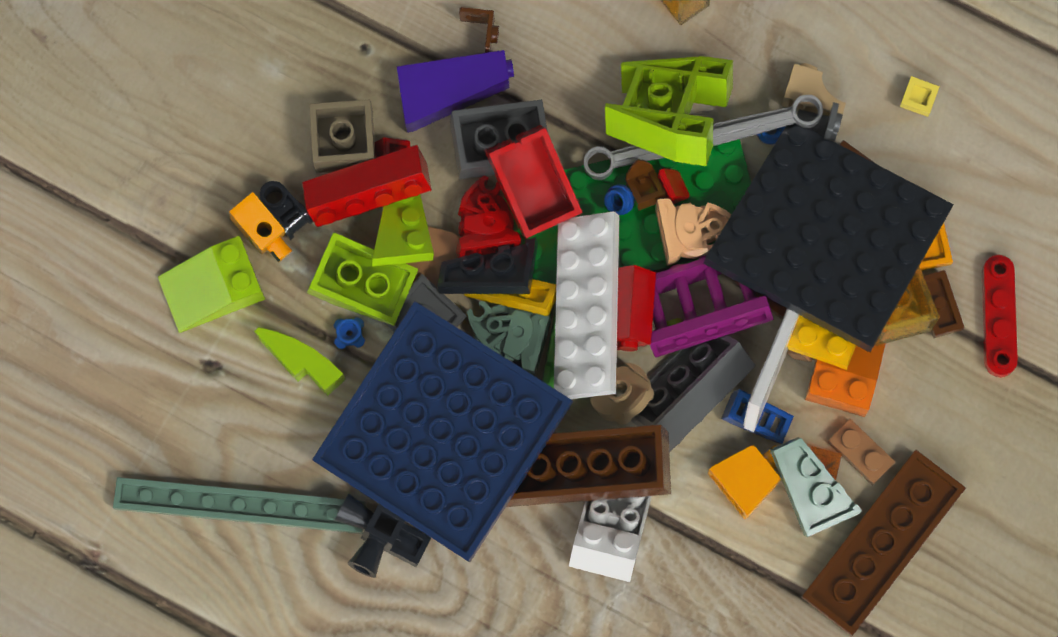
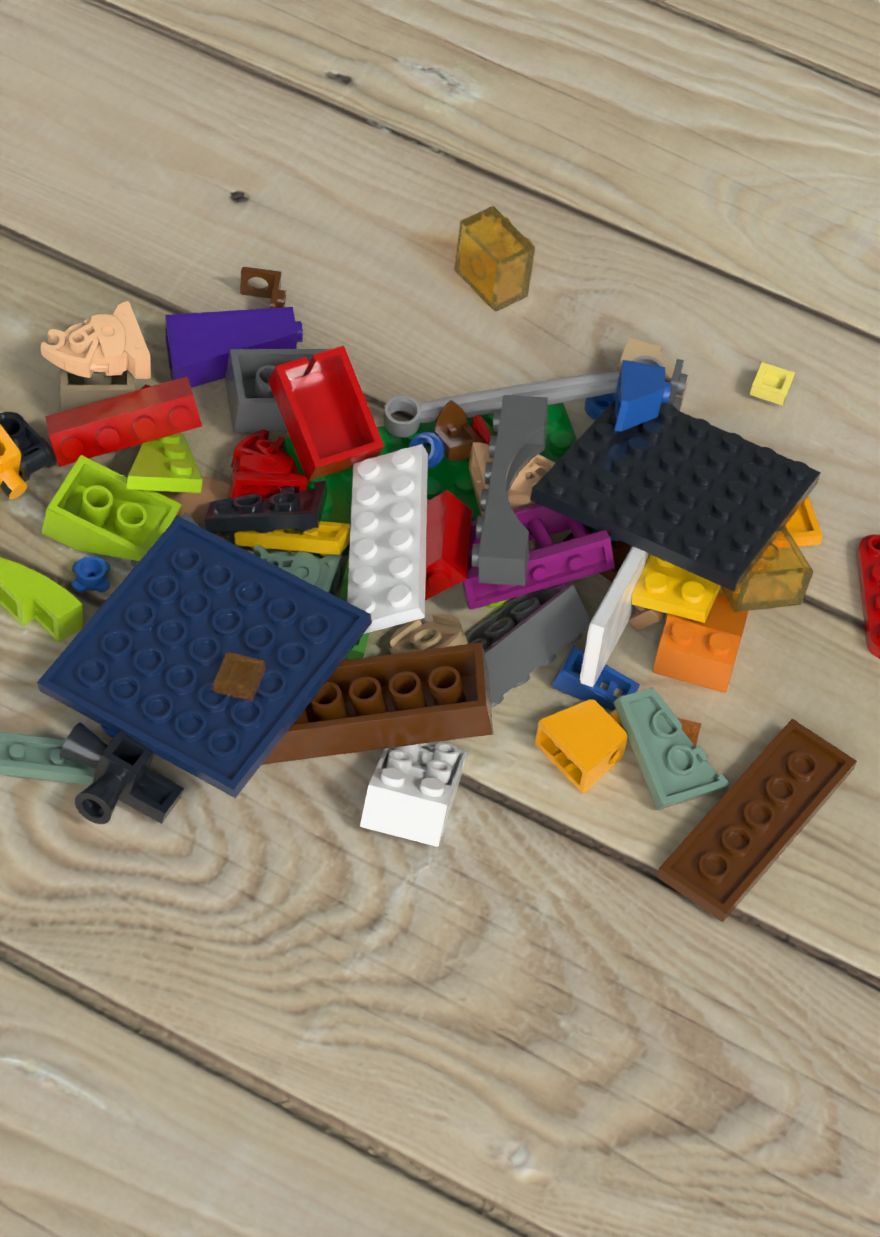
camera: 10 degrees left, 25 degrees down
lime wedge [605,56,733,166] -> none
medium nougat plate [828,419,895,486] -> none
reddish brown plate [914,270,965,339] -> none
none -> light nougat piece [41,301,151,379]
none -> clear orange tile [213,652,266,701]
none -> dark grey arch [472,395,548,586]
none -> blue slope [614,360,671,432]

